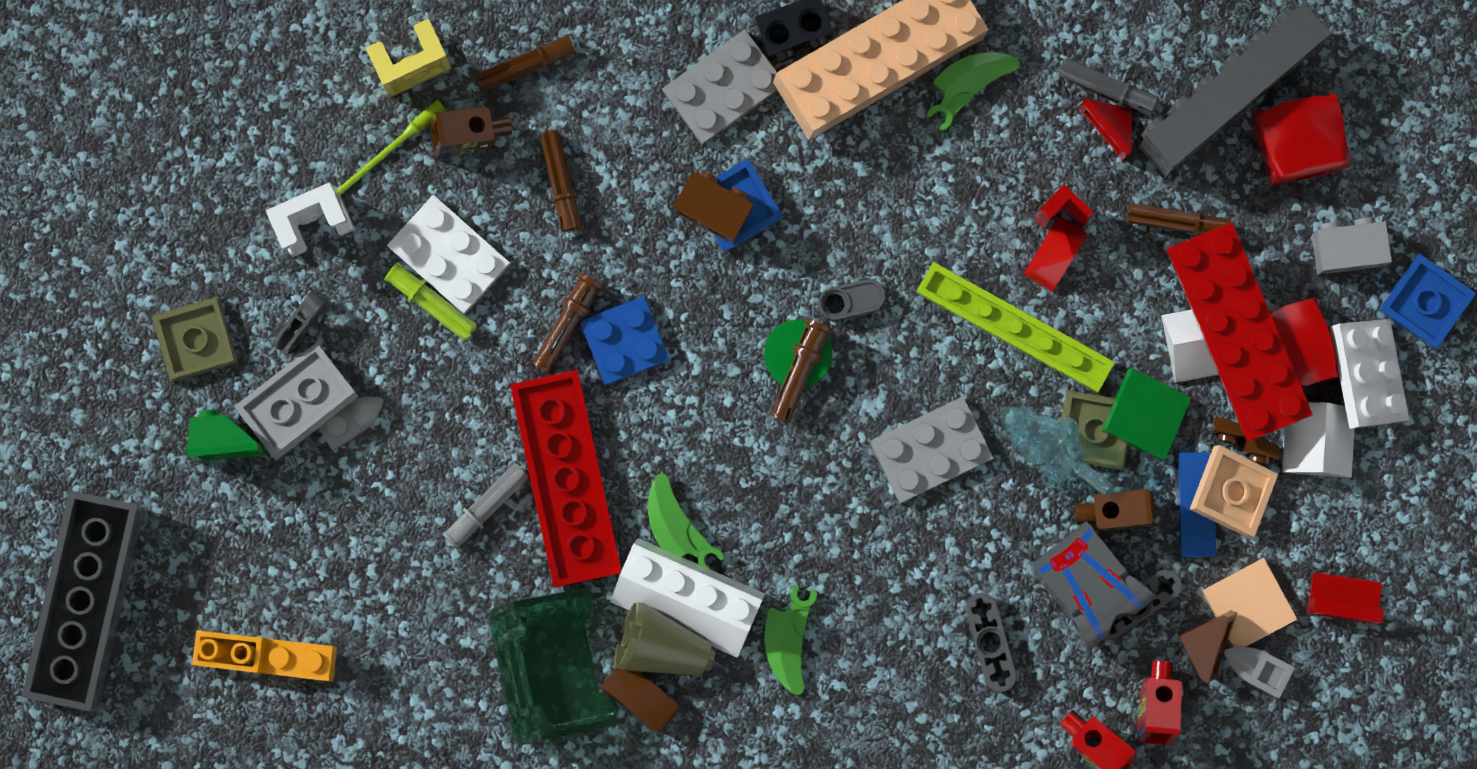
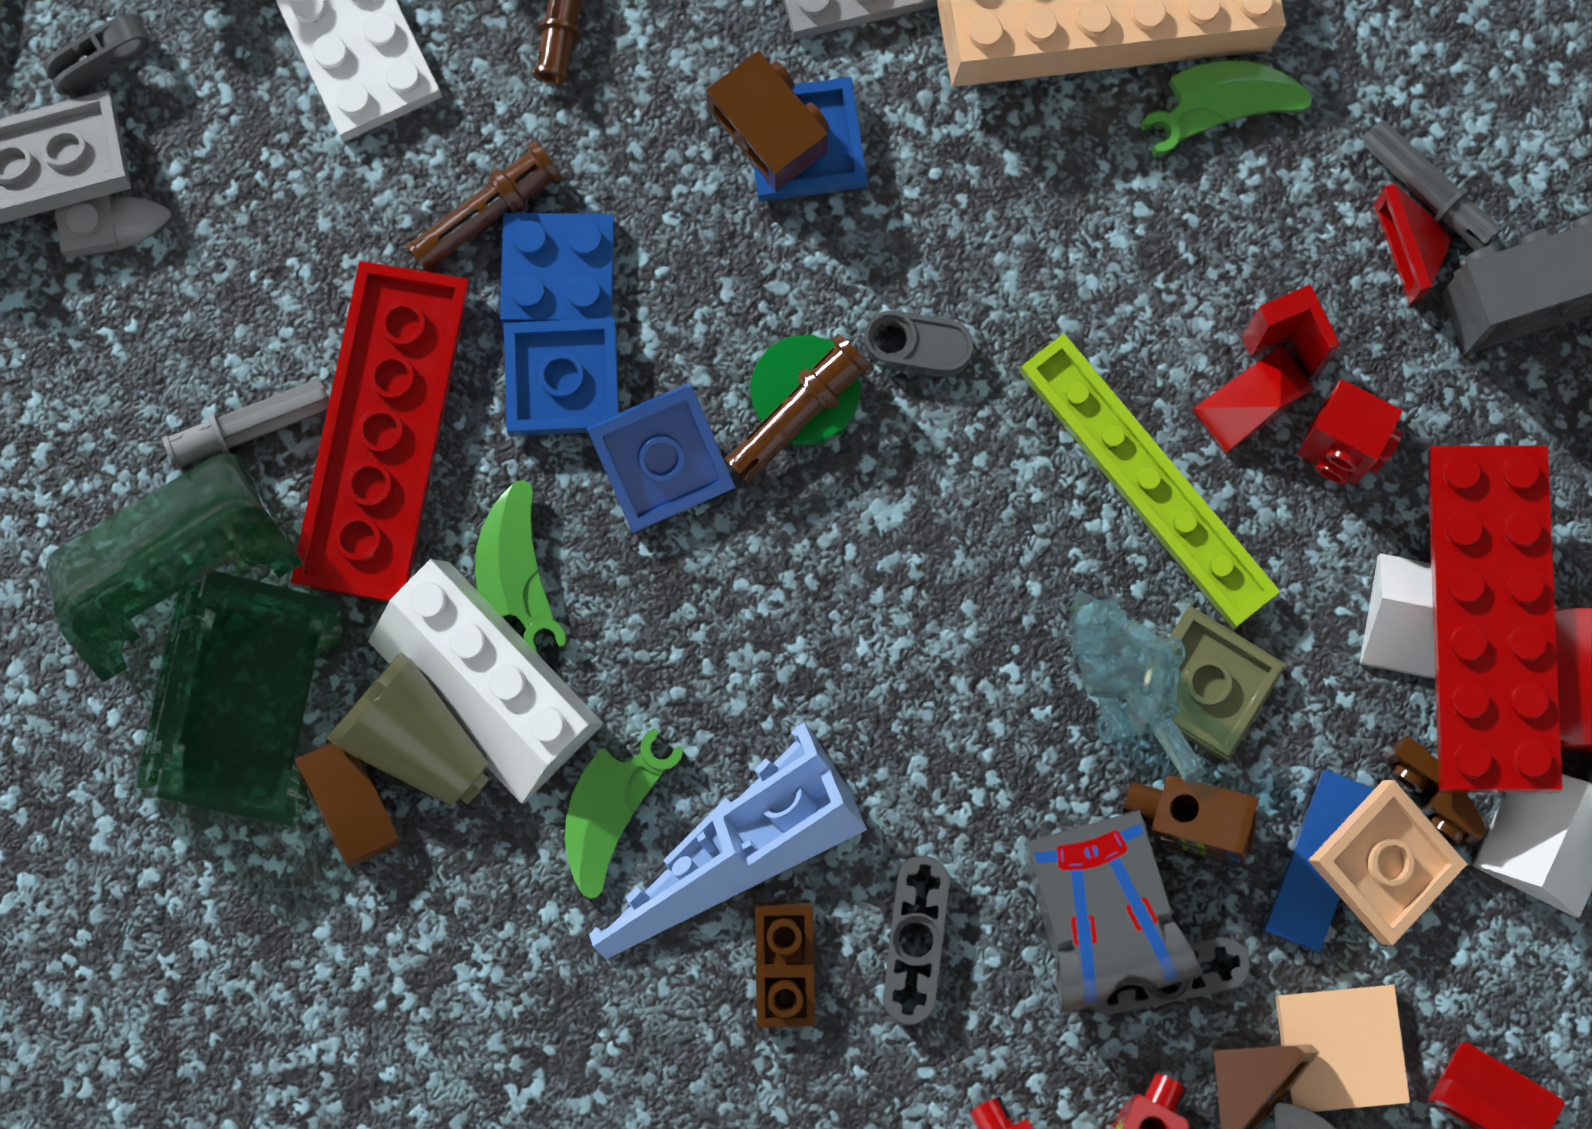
camera: 25 degrees right, 5 degrees down
lime axle [384,262,477,340] -> none
light grey plate [869,396,993,504] -> none
green tile [1102,368,1191,461] -> none
reddish brown axle [1127,203,1231,237] -> none
none -> clear green windscreen [45,453,304,683]
none -> blue plate [504,318,620,437]
none -> blue plate [586,383,736,533]
none -> light blue wedge [590,722,867,959]
none -> reddish brown slope [755,902,815,1027]
none -> red brick [1296,379,1403,485]

